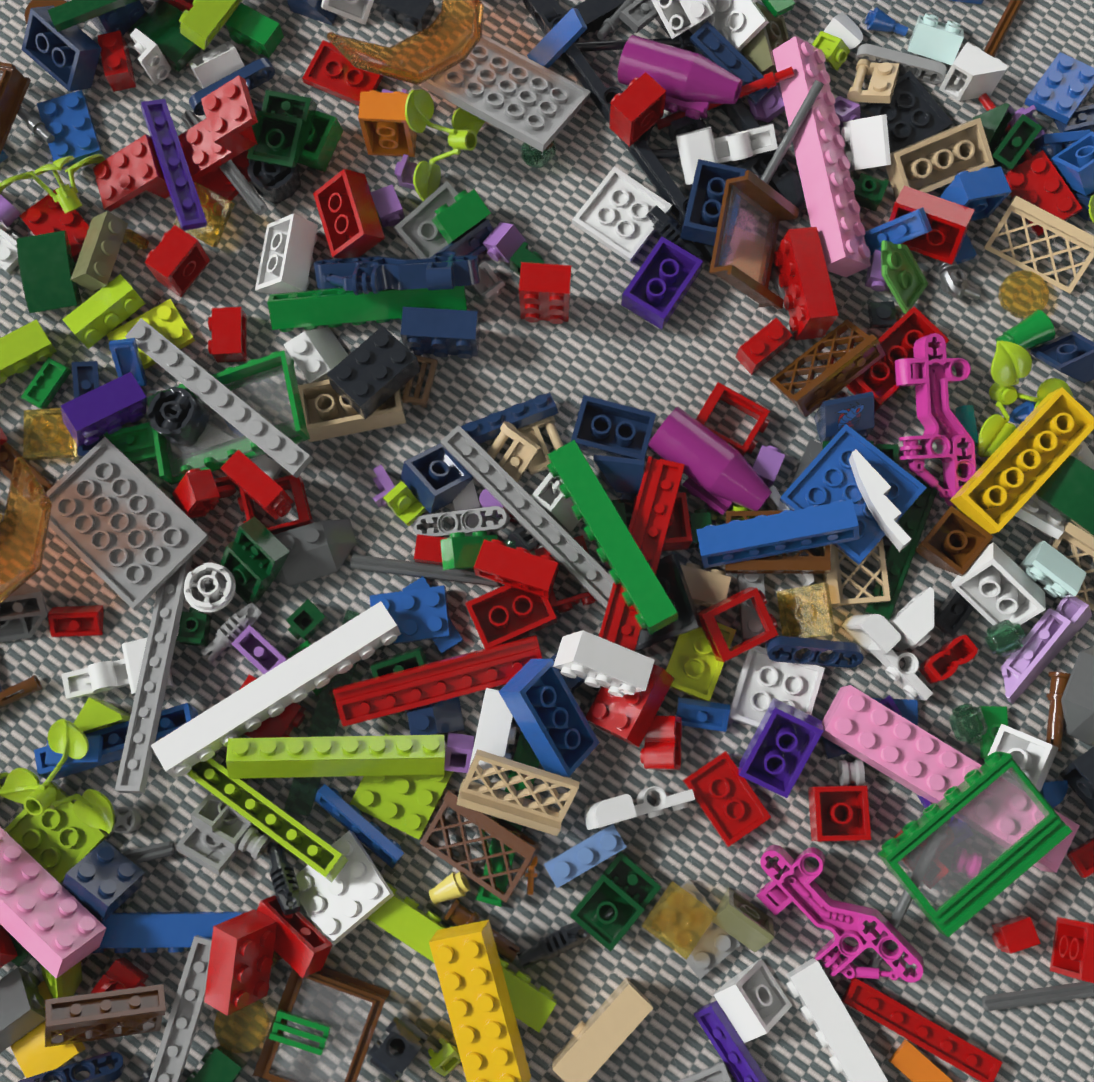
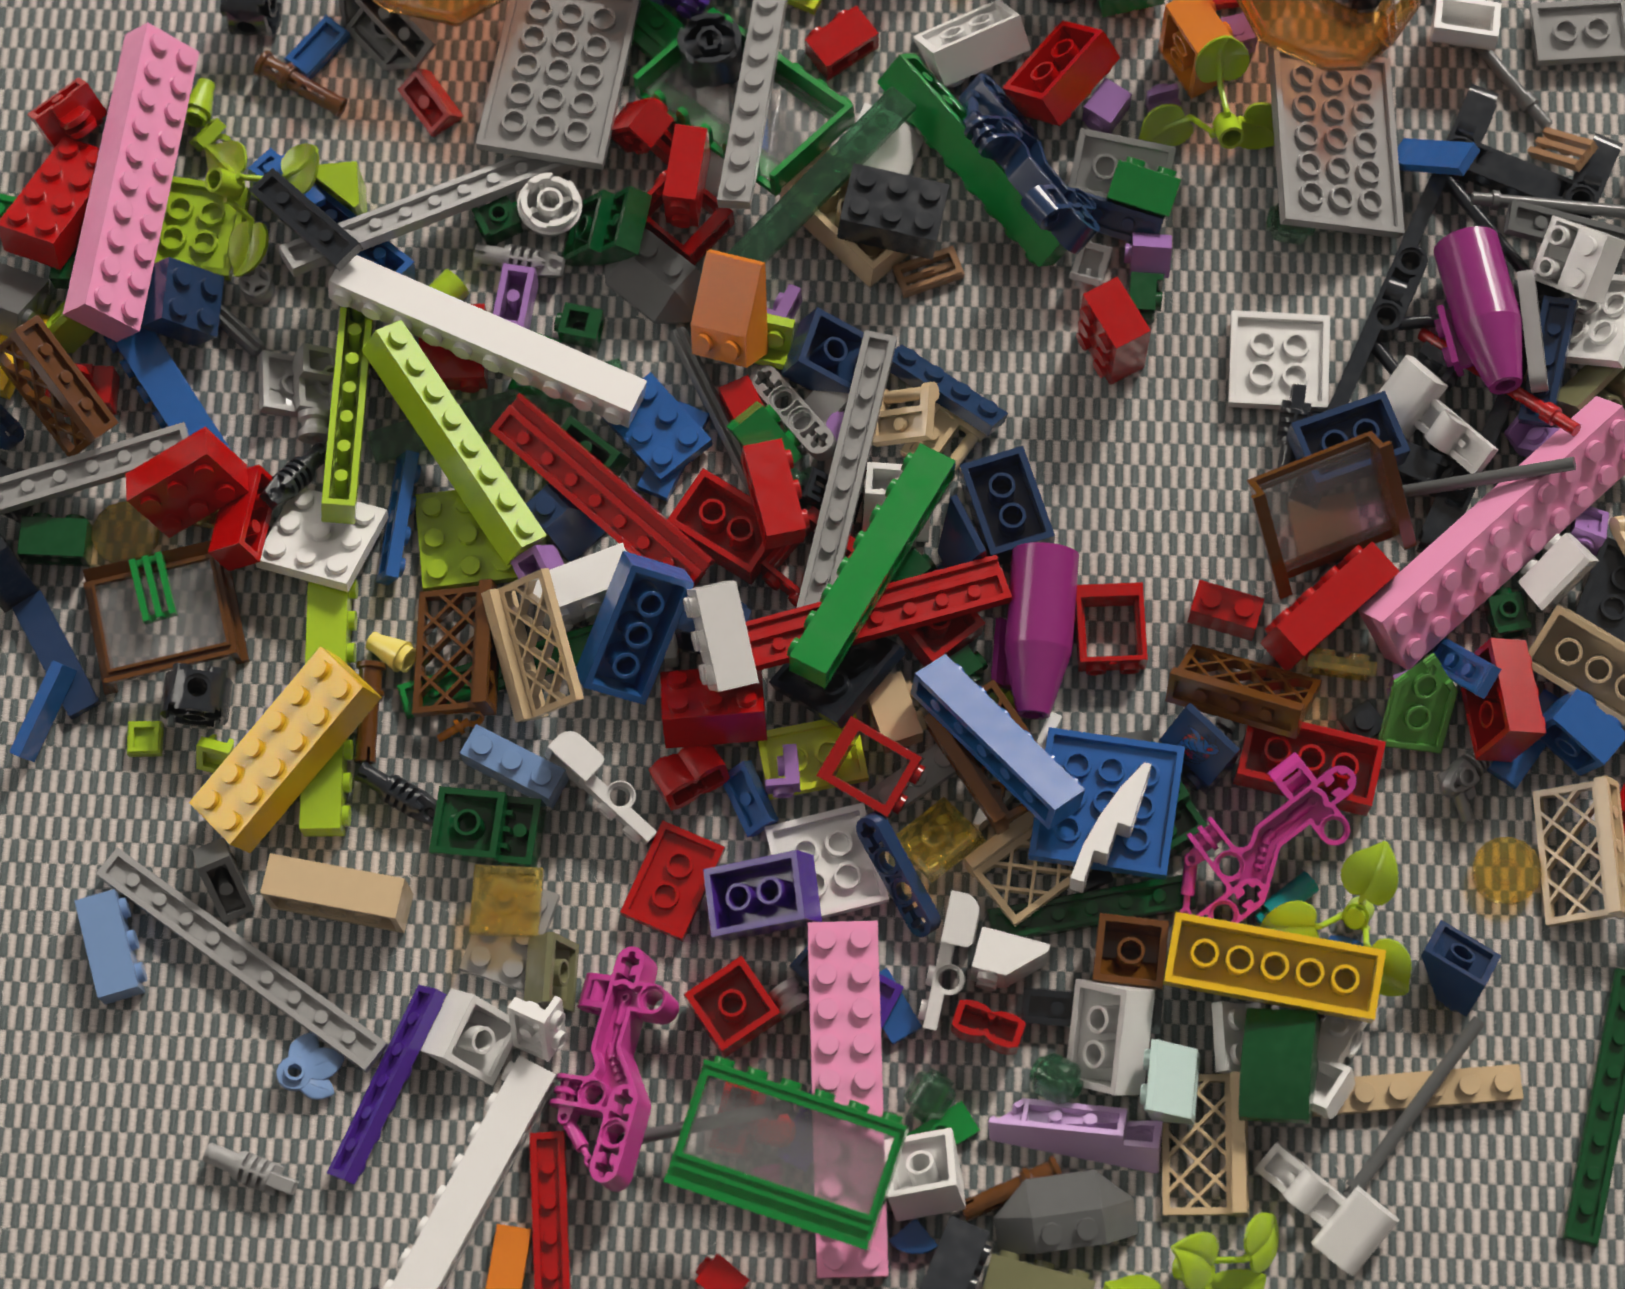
camera: 60 degrees right, 5 degrees down
white plate [61,638,174,700] -> none
dark blue brick [400,307,480,359] -> none
red brick [609,72,666,147] -> none
dark purple brick [621,237,703,330] -> none
medium lavender brick [752,445,785,488] -> none
green plant [996,309,1056,350] -> none
none -> black plate [249,167,363,271]
none -> lime brick [429,269,469,301]
none -> white bracket [508,996,568,1062]
none -> orange slope [691,249,768,368]
none -> clear green tile [727,86,916,264]
none -> medium lavender bracket [765,744,801,798]
none -> clear yellow plate [1301,648,1377,682]
none -> light grey beam [1517,269,1549,394]

